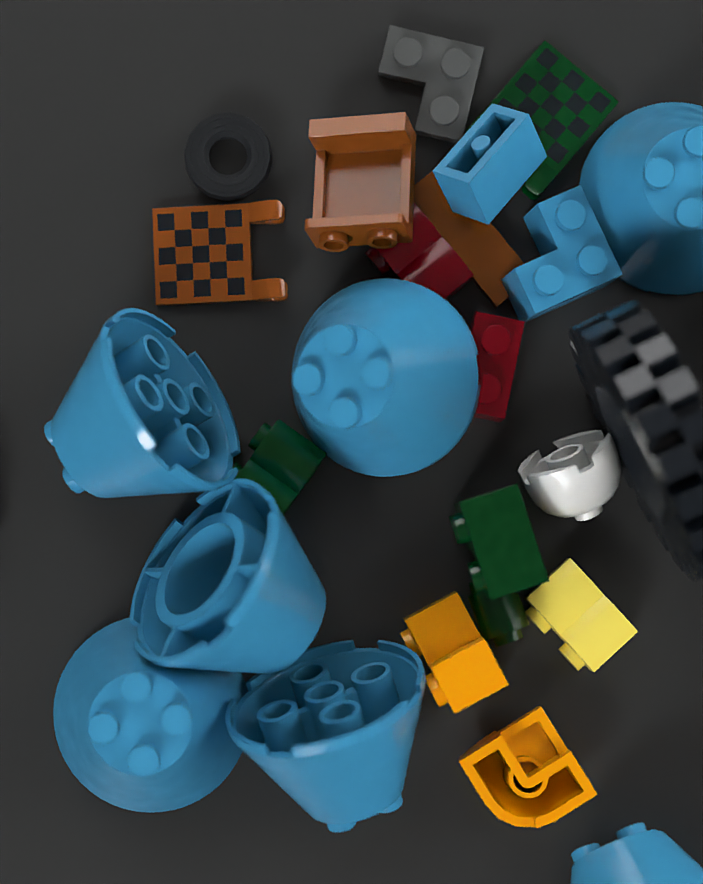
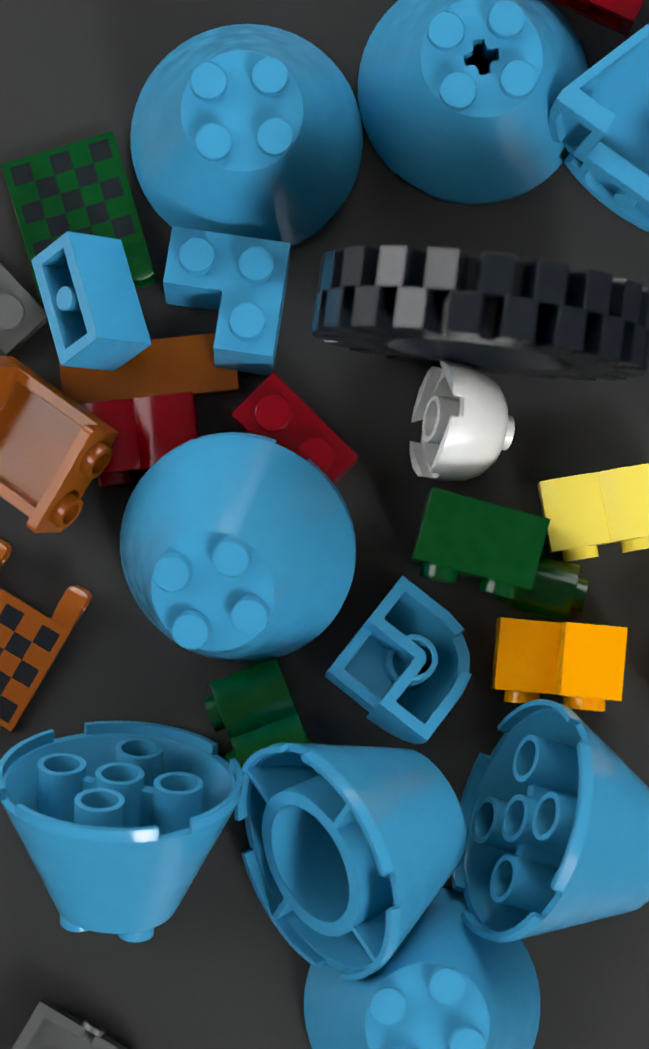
camera: 50 degrees left, 0 degrees up
none -> dark azure brick [324,575,472,745]

